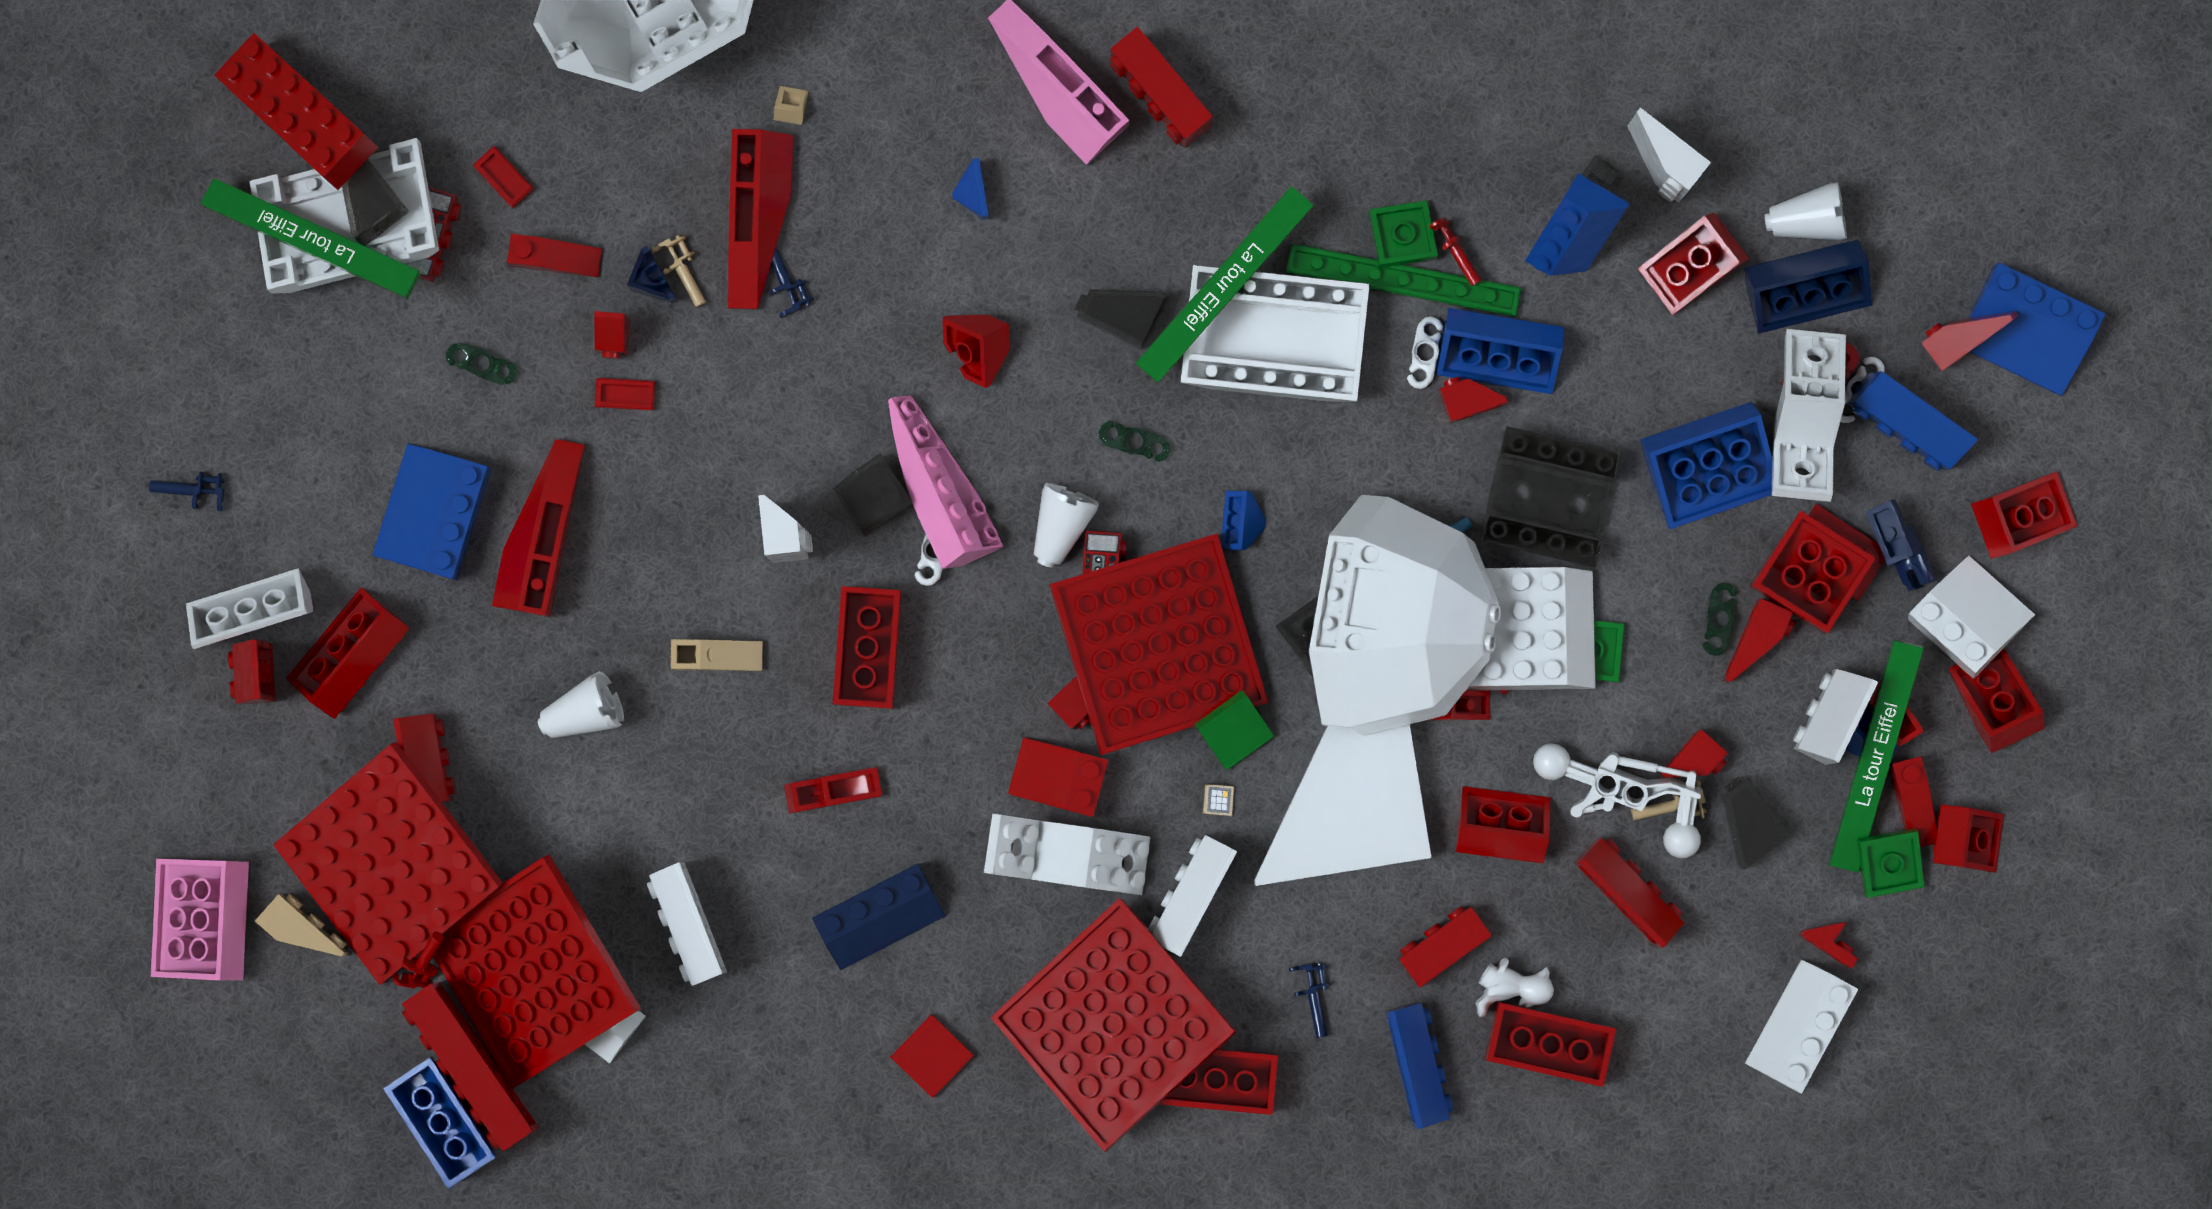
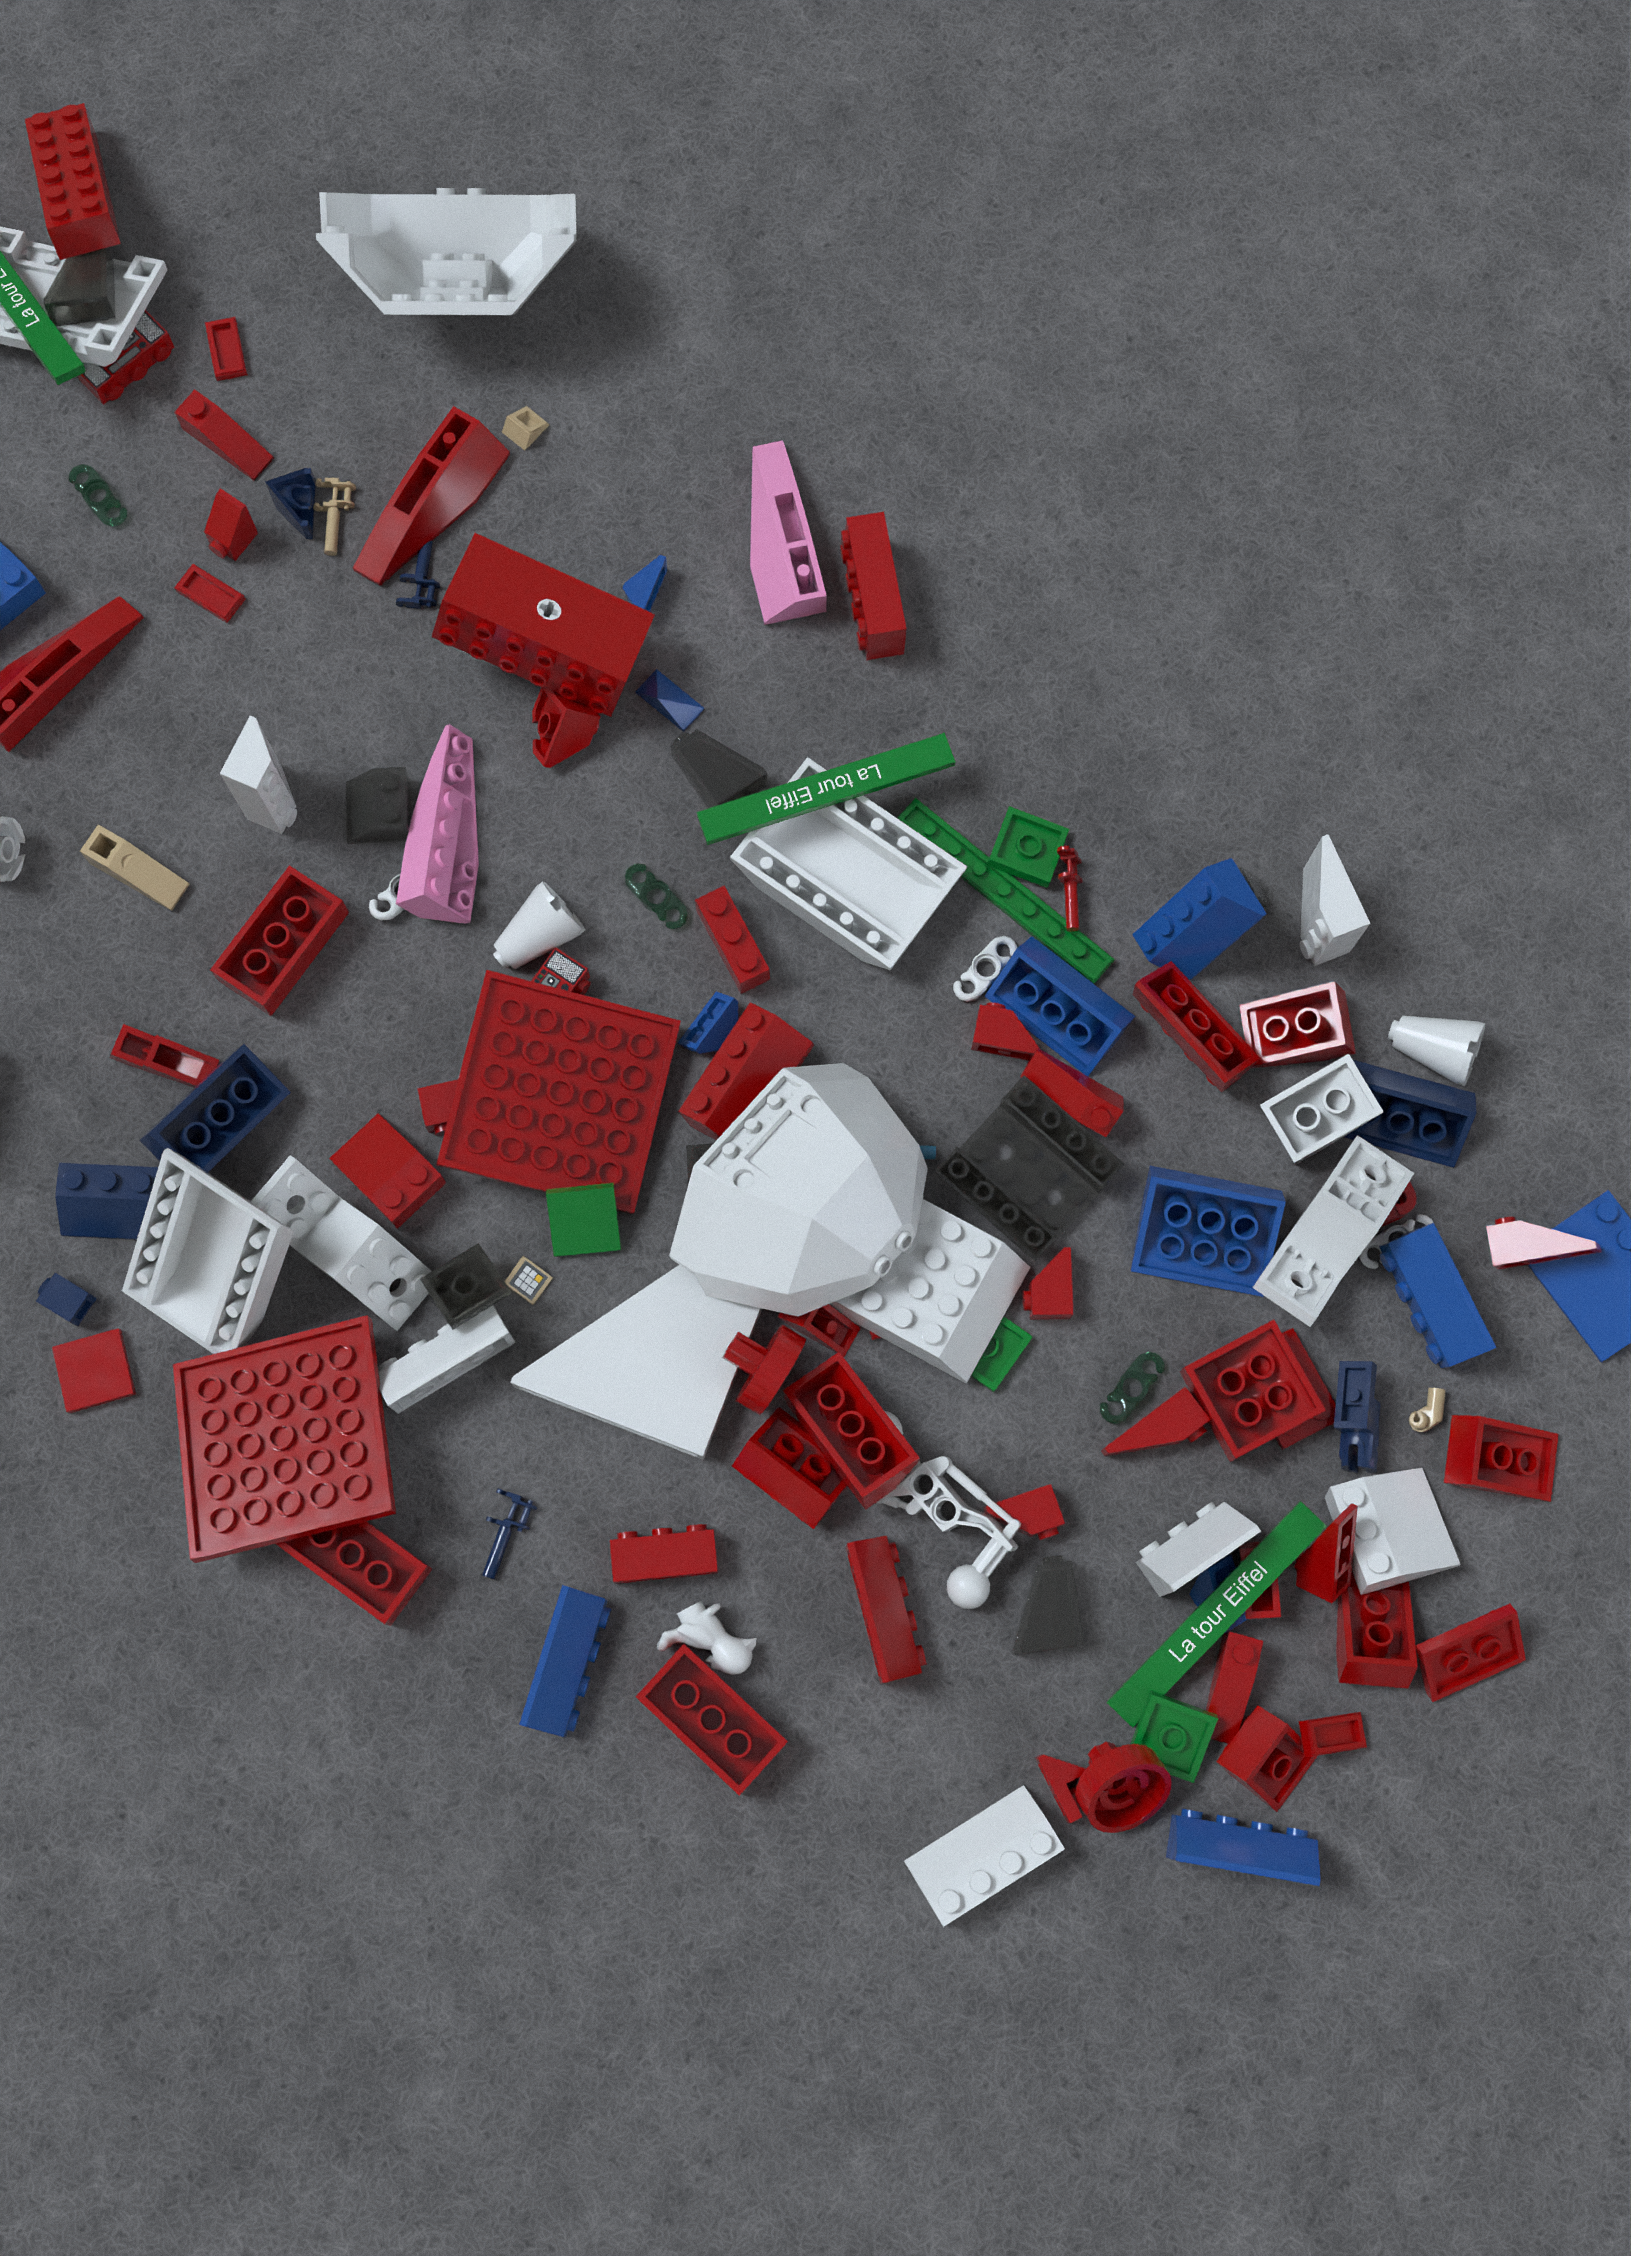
camera: 25 degrees right, 10 degrees down
tan piece [1631,780,1707,821] -> none
none -> dark blue brick [36,1273,97,1327]
none -> white slope [122,1148,294,1354]
none -> dark blue slope [139,1044,291,1173]
none -> clear smoke slope [420,1243,512,1330]
none -> red piece [431,533,655,717]
none -> blue slope [635,669,704,732]
none -> red slope [678,1002,814,1140]
none -> red brick [695,885,770,994]
none -> red piece [722,1325,806,1415]
none -> red slope [783,1352,920,1510]
none -> red slope [1020,1048,1124,1137]
none -> red slope [1023,1247,1073,1320]
none -> red piece [1075,1741,1172,1833]
none -> red slope [1133,961,1260,1092]
none -> blue slope [1166,1809,1320,1886]
none -> white slope [1260,1054,1383,1165]
none -> red slope [1295,1503,1358,1604]
none -> red tile [1298,1712,1367,1757]
none -> tan arm [1409,1388,1446,1432]
none -> red plate [1416,1603,1526,1702]

